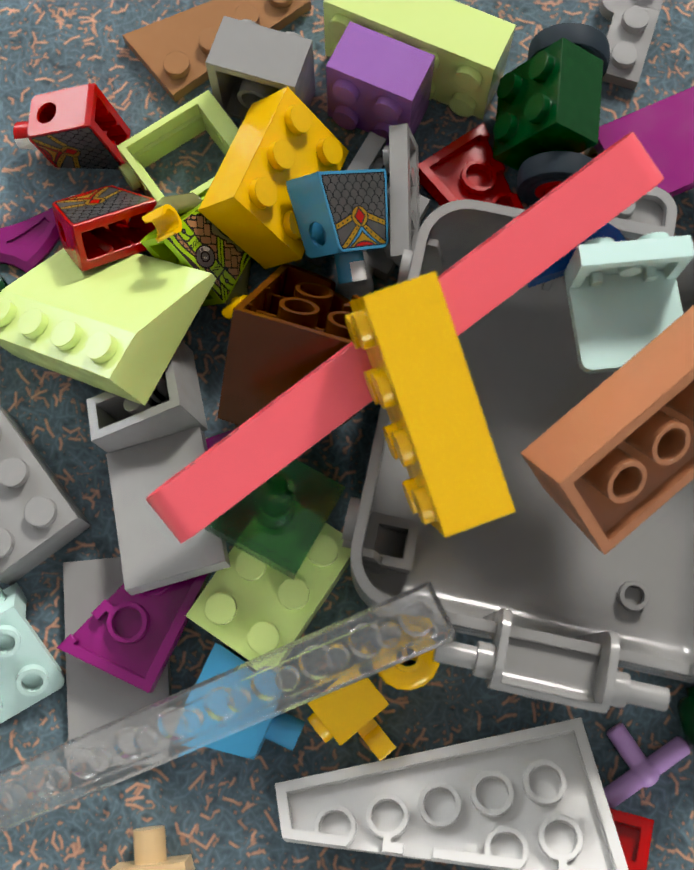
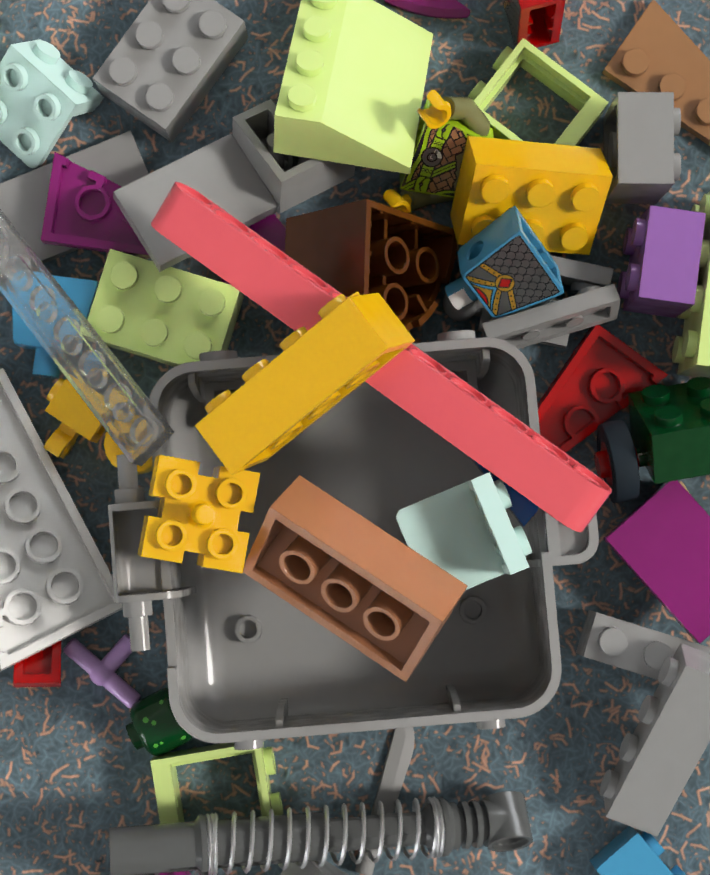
camera: 75 degrees right, 10 degrees up
red torso [52,186,156,271] -> none
clear green tile [204,459,346,579] -> none
none -> yellow brick [137,455,260,574]

